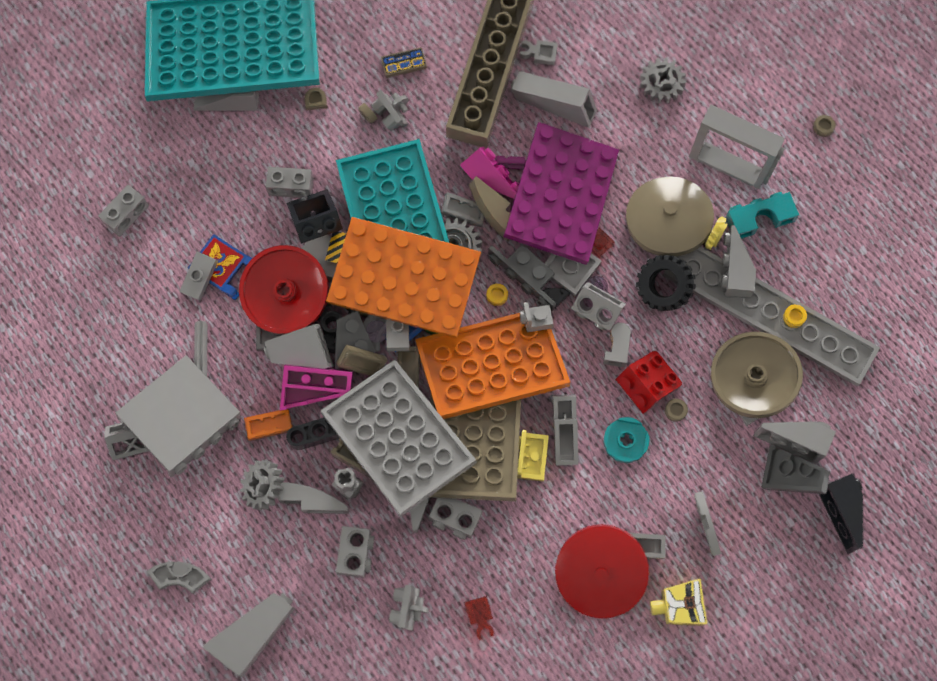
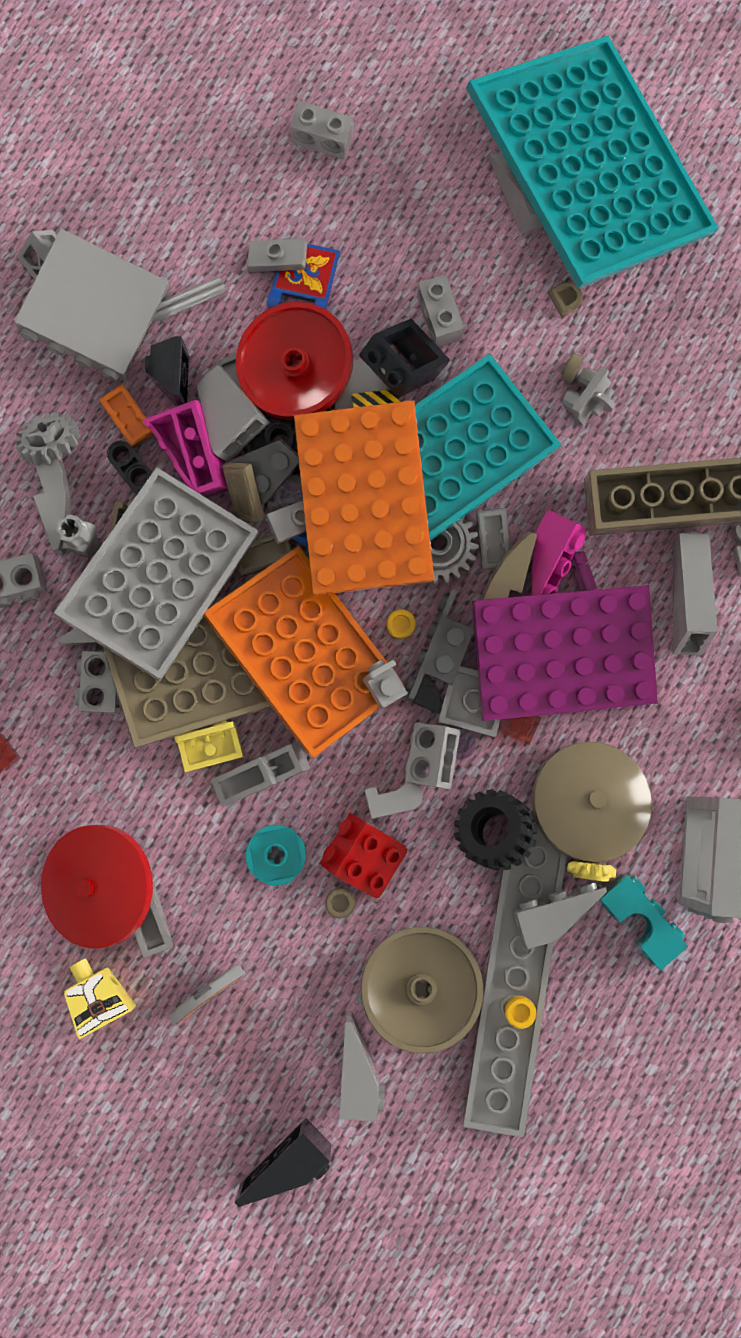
camera: 65 degrees right, 10 degrees up
tile [381,47,427,78] -> none
dark grey wing [761,444,830,494] -> none
none -> black slope [145,336,190,407]

